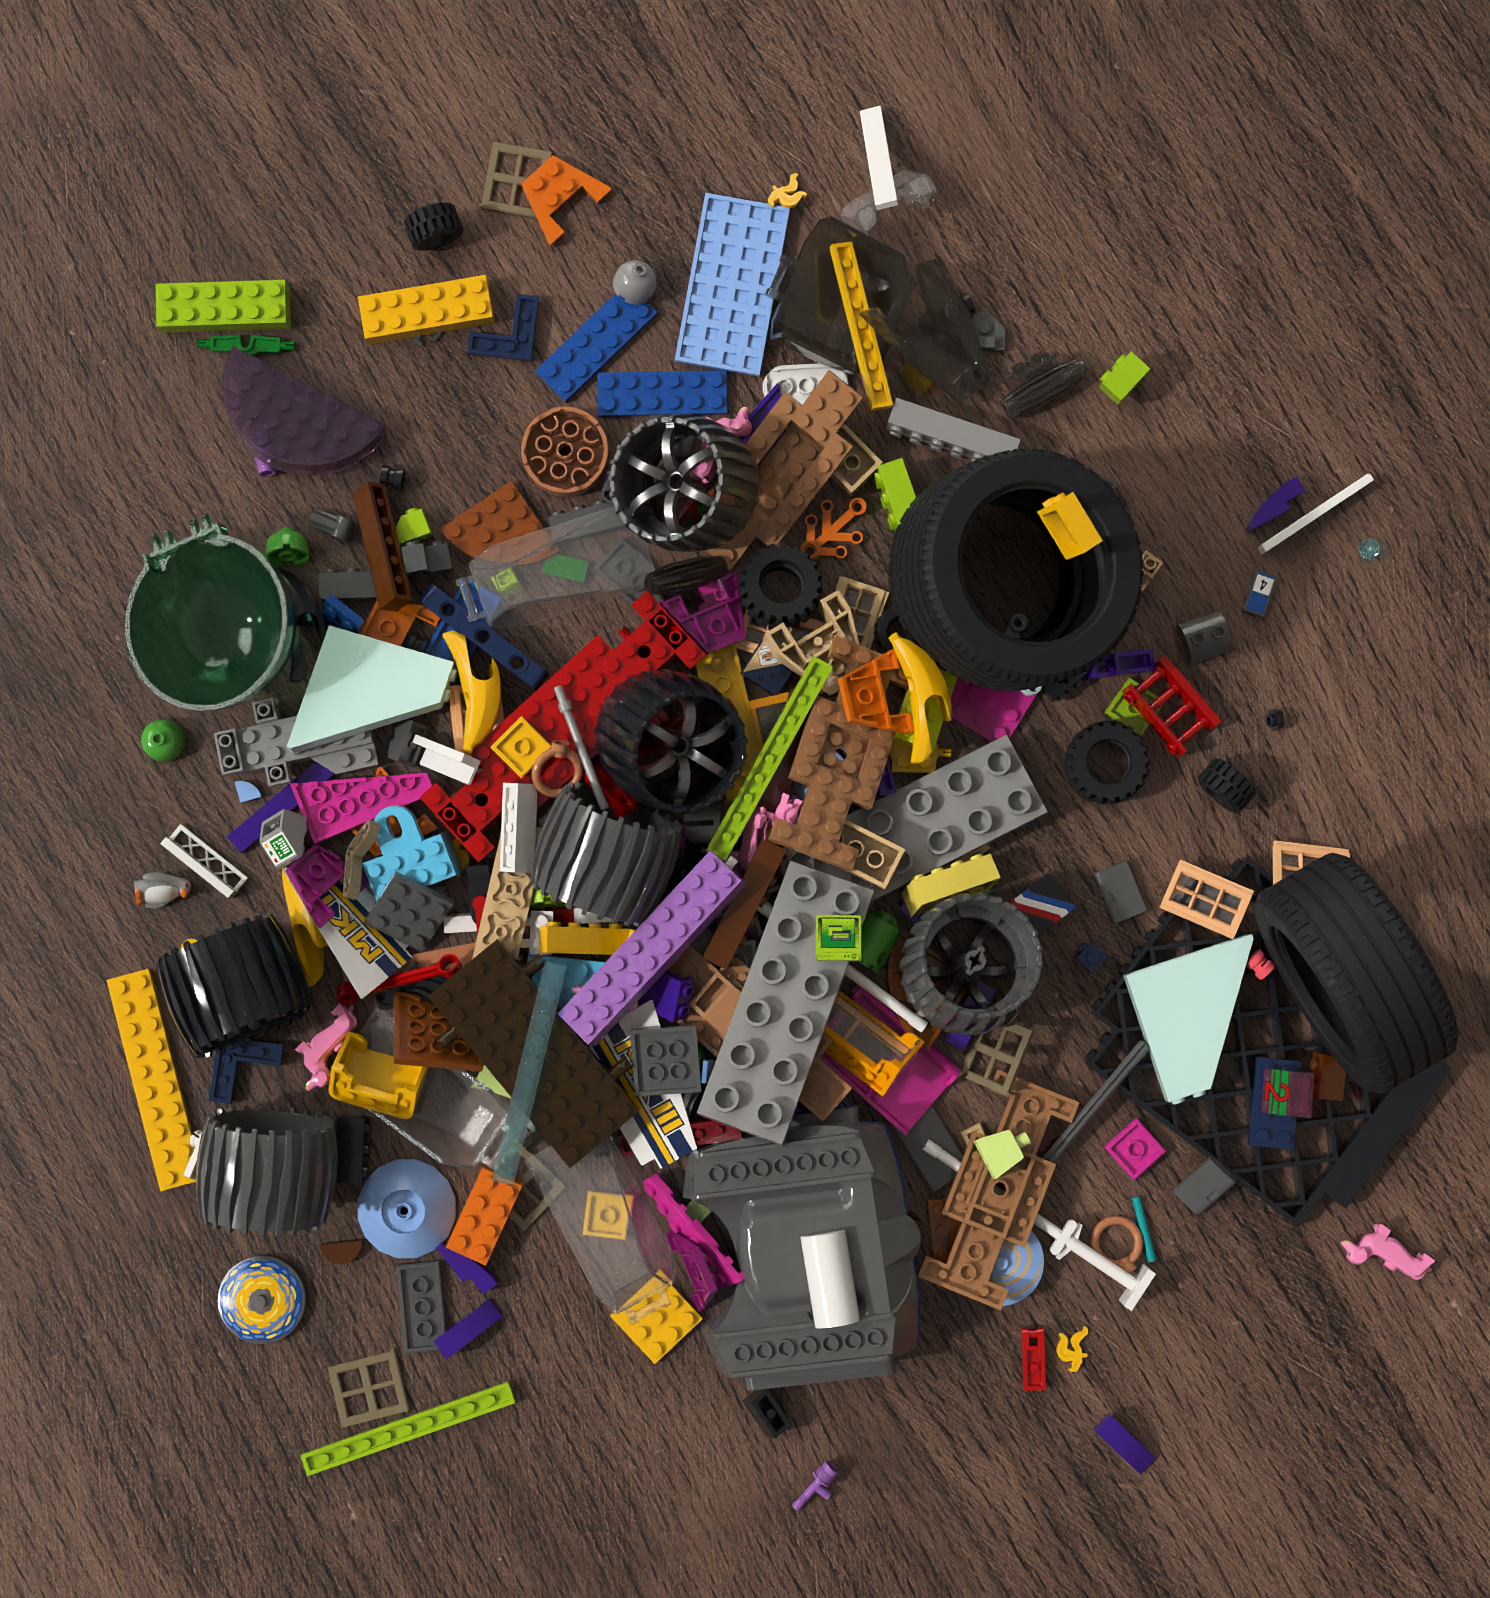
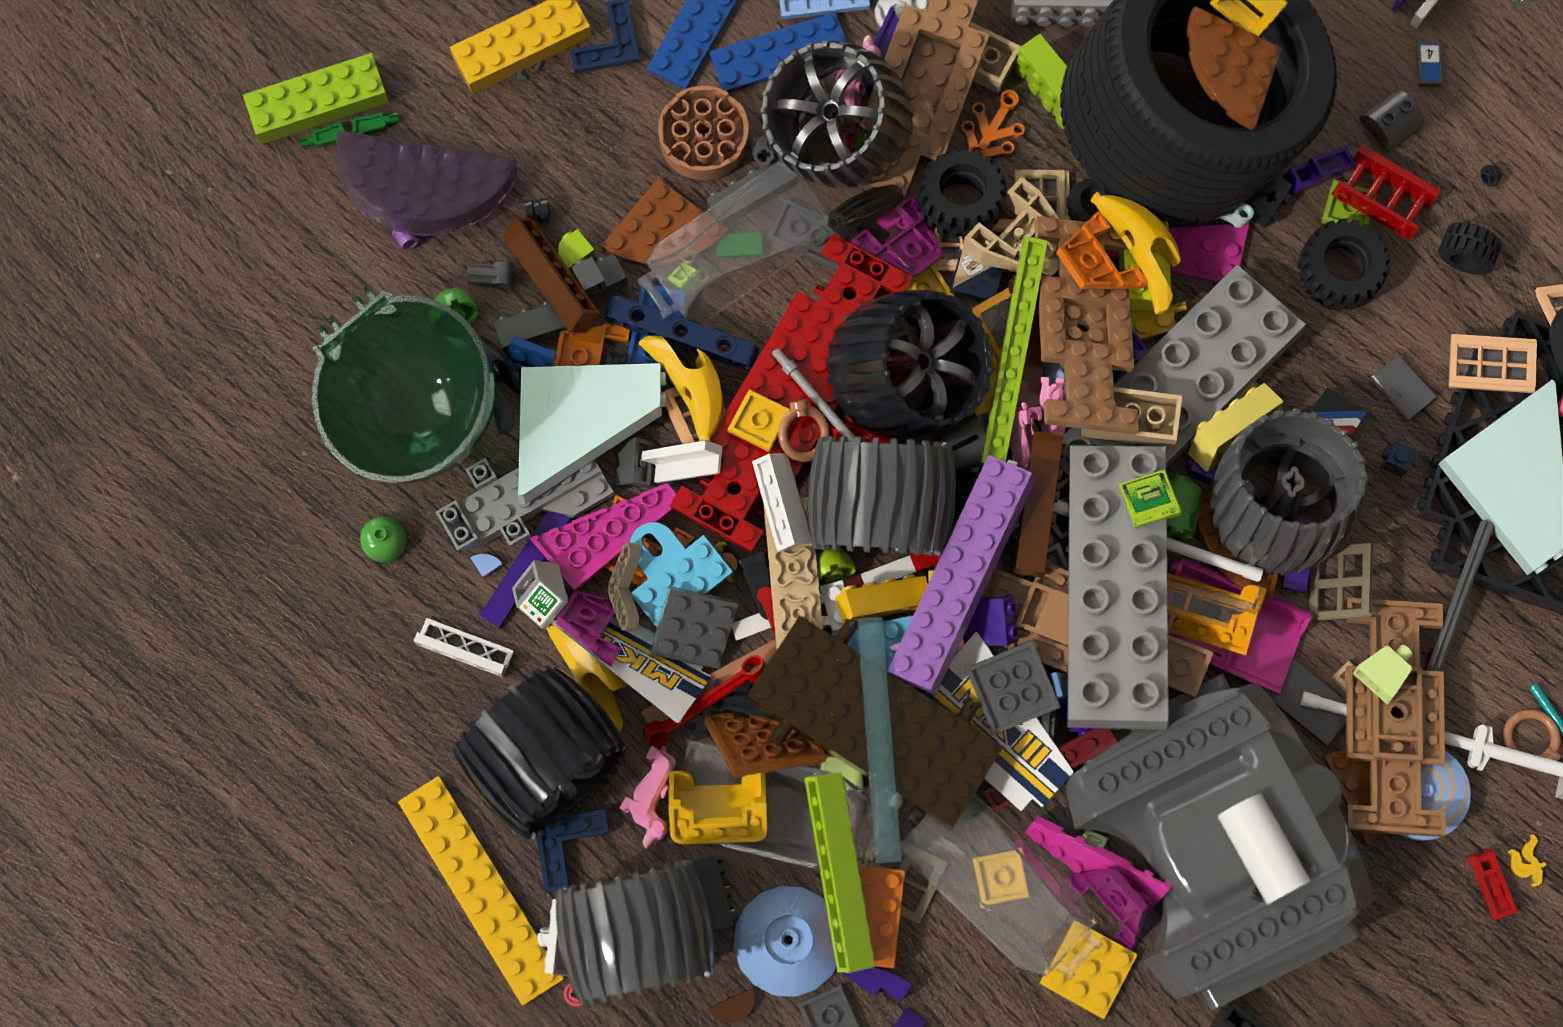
camera: 25 degrees left, 10 degrees down
animal [134,872,191,909] -> none
dark pink plate [1104,1118,1166,1180] -> none
none -> lime brick [805,772,875,973]
none -> dark orange plate [1187,6,1282,130]

